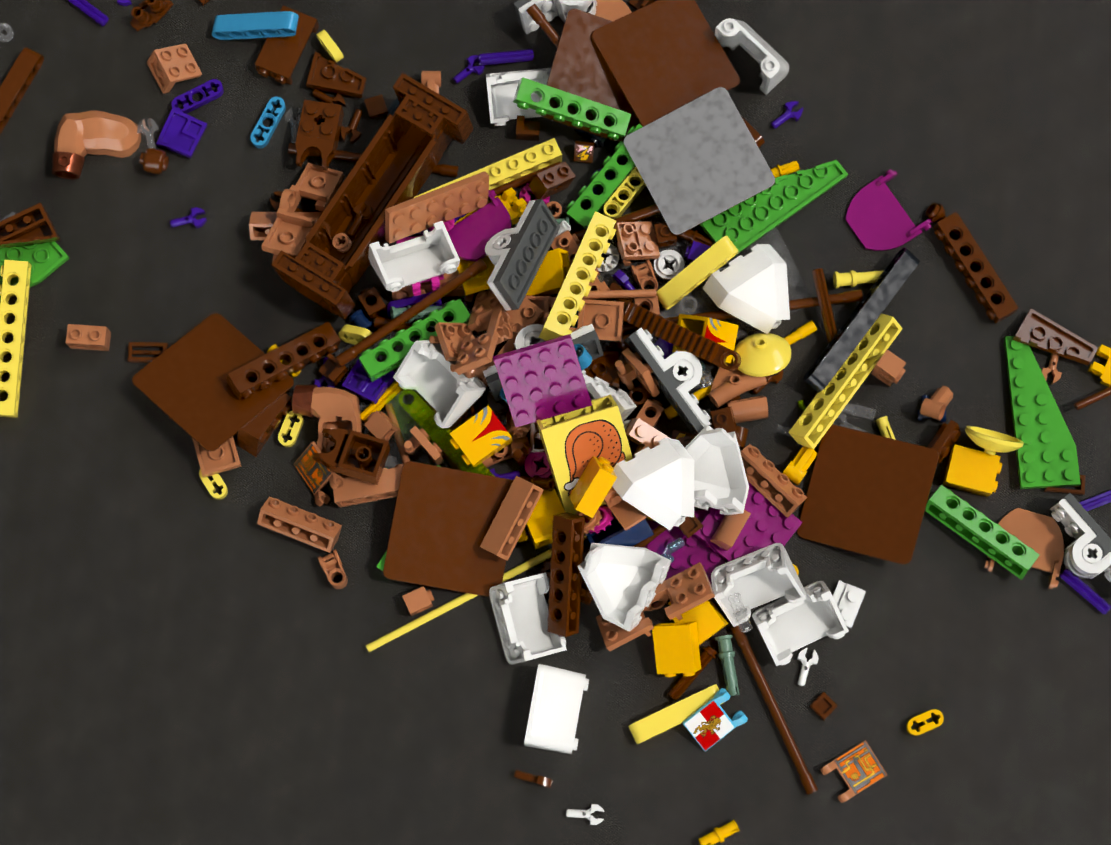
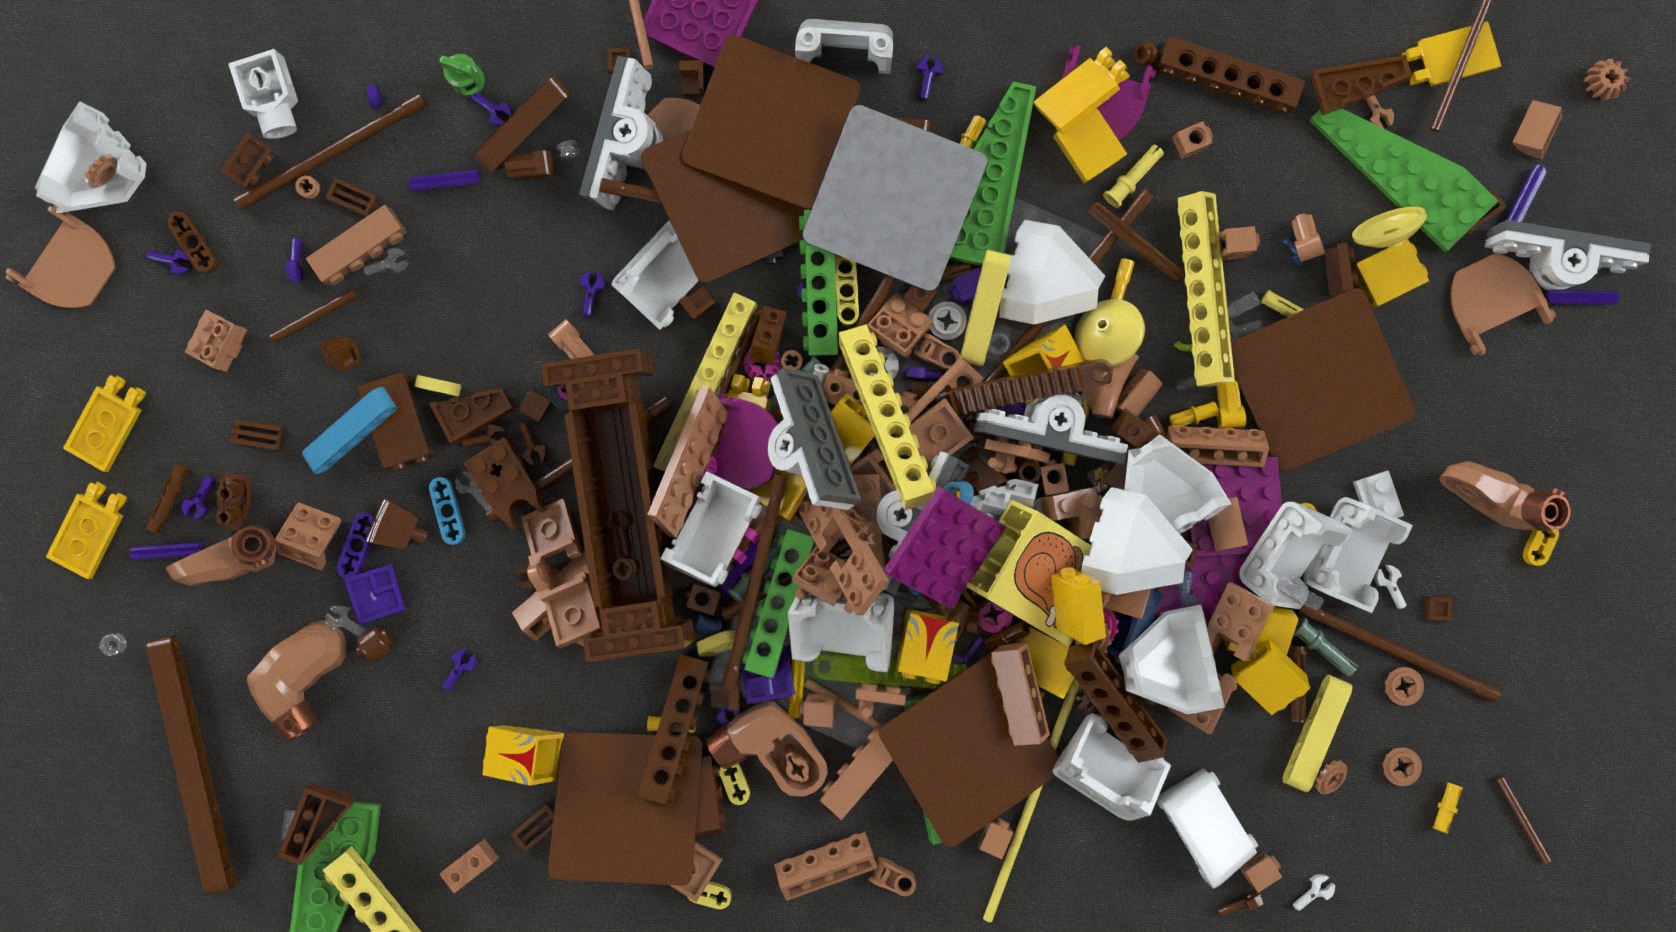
camera: 40 degrees left, 10 degrees up
flag [294,442,345,507] -> none
reddish brown brick [313,428,390,485] -> none
dark purple axle [478,49,534,65] -> none
bright green brick [513,77,631,140] -> none
tile [574,141,594,163] -> none
flag [682,688,748,752] -> none
black beam [803,247,920,393] -> none
flag [820,740,887,803] -> none
bright green brick [925,485,1040,580] -> none
none -> nougat piece [166,525,277,586]
none -> reddish brown torso [365,497,428,549]
none -> yellow slope [483,725,564,785]
none -> yellow tile [1034,47,1130,134]
none -> yellow brick [1053,108,1127,184]
none -> yellow axle [1170,401,1219,426]
none -> nougat brick [1172,121,1213,159]
none -> nougat brick [1240,852,1282,893]
none -> nougat gear [1314,760,1347,795]
none -> nougat gear [1382,747,1422,786]
none -> nougat gear [1384,667,1424,706]
none -> nougat piece [1439,461,1571,531]

